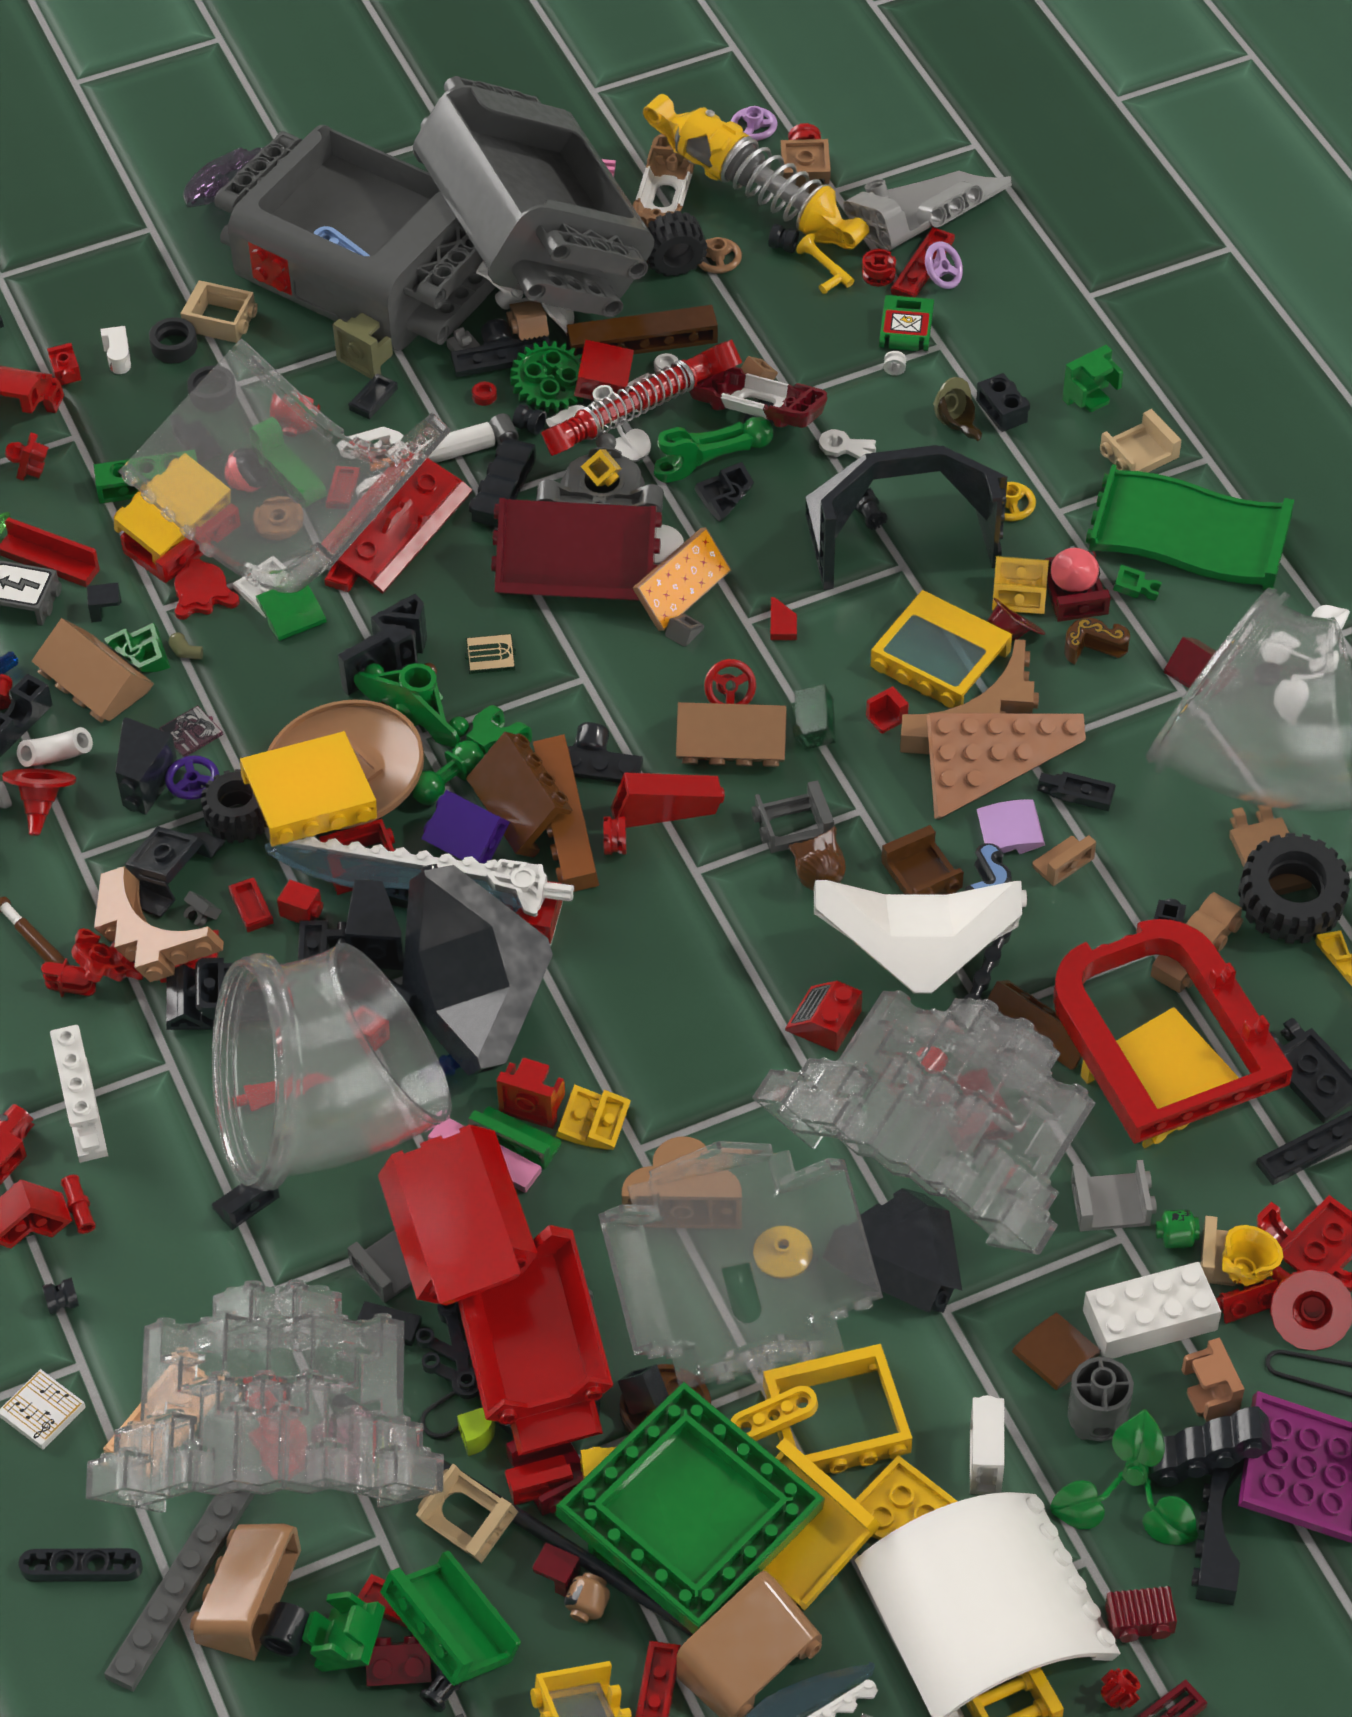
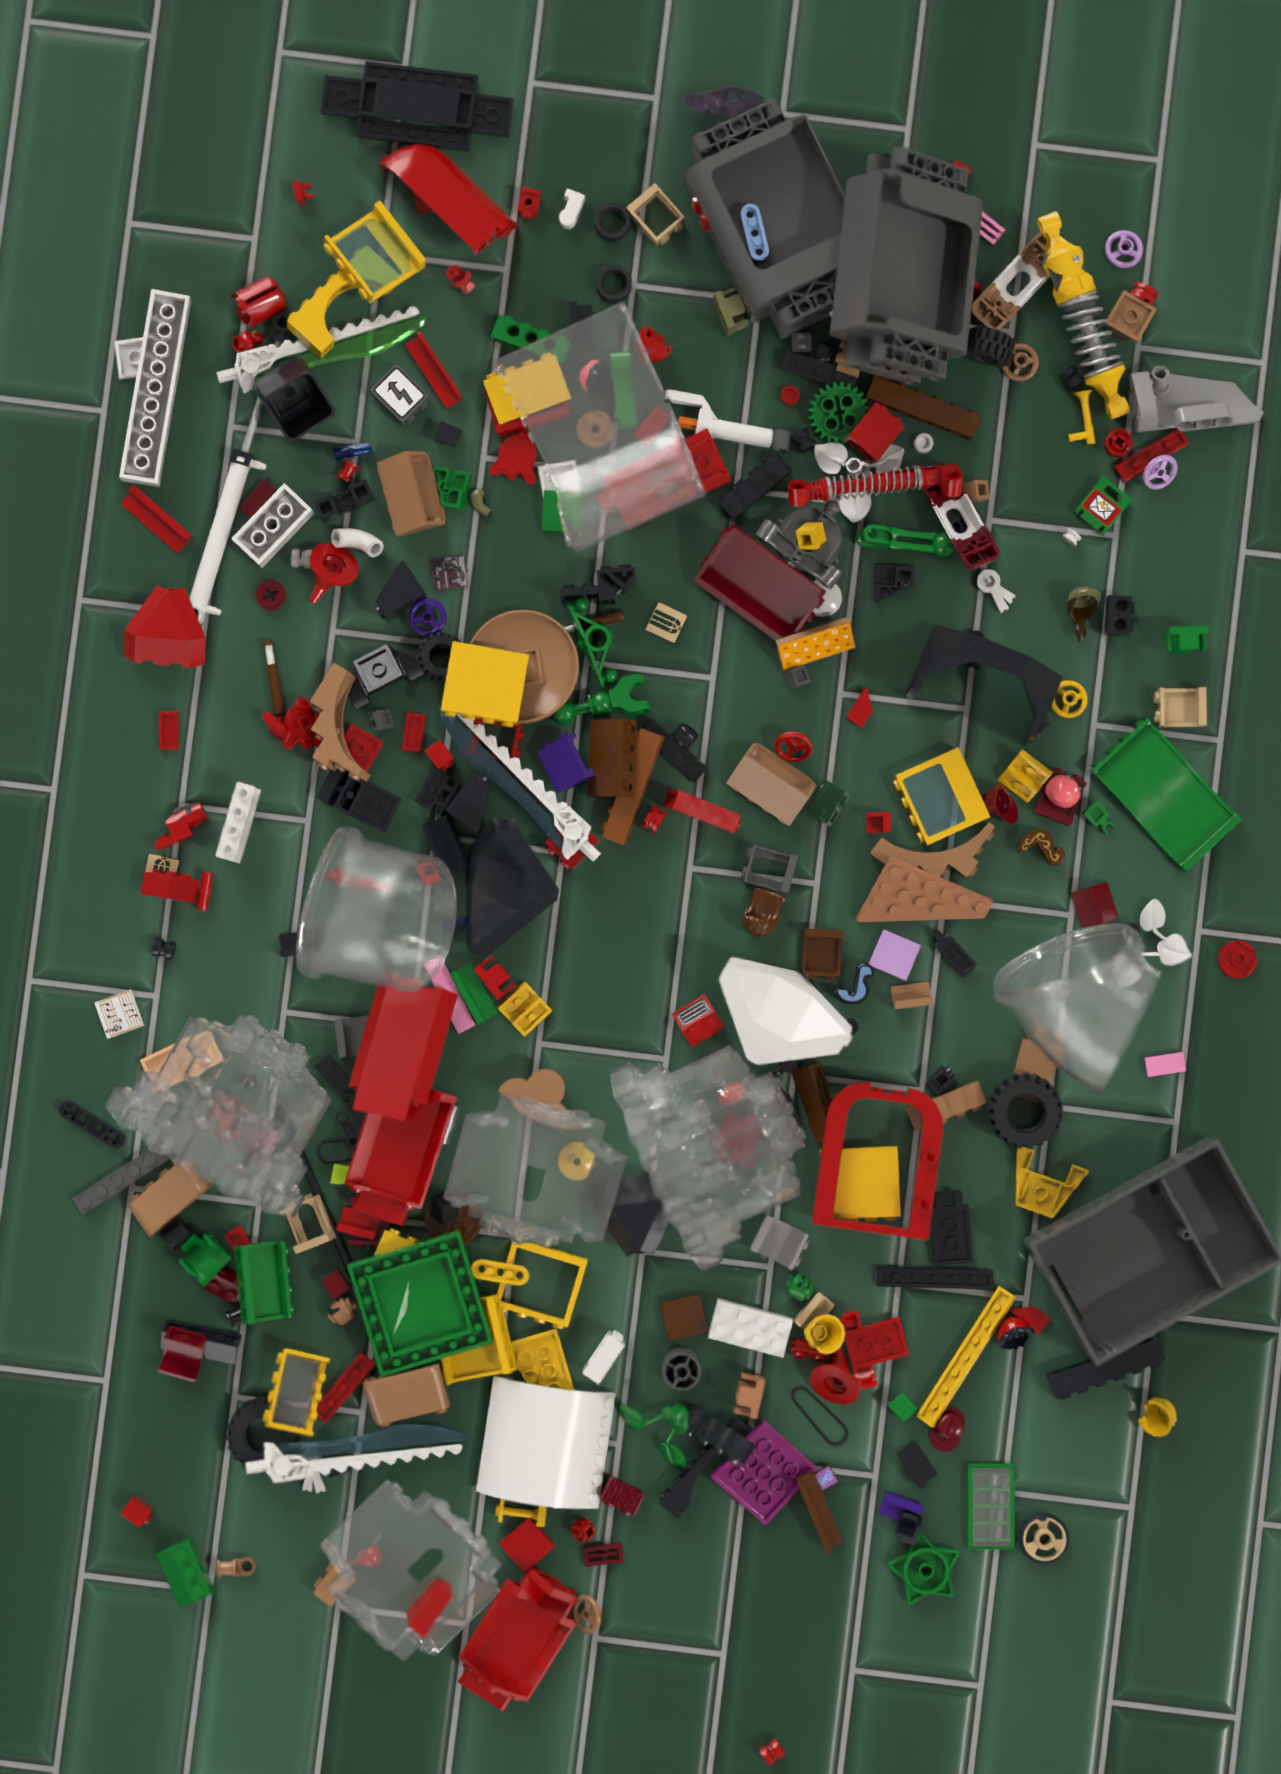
camera: 25 degrees right, 35 degrees up
black tile [348,374,398,420] -> none

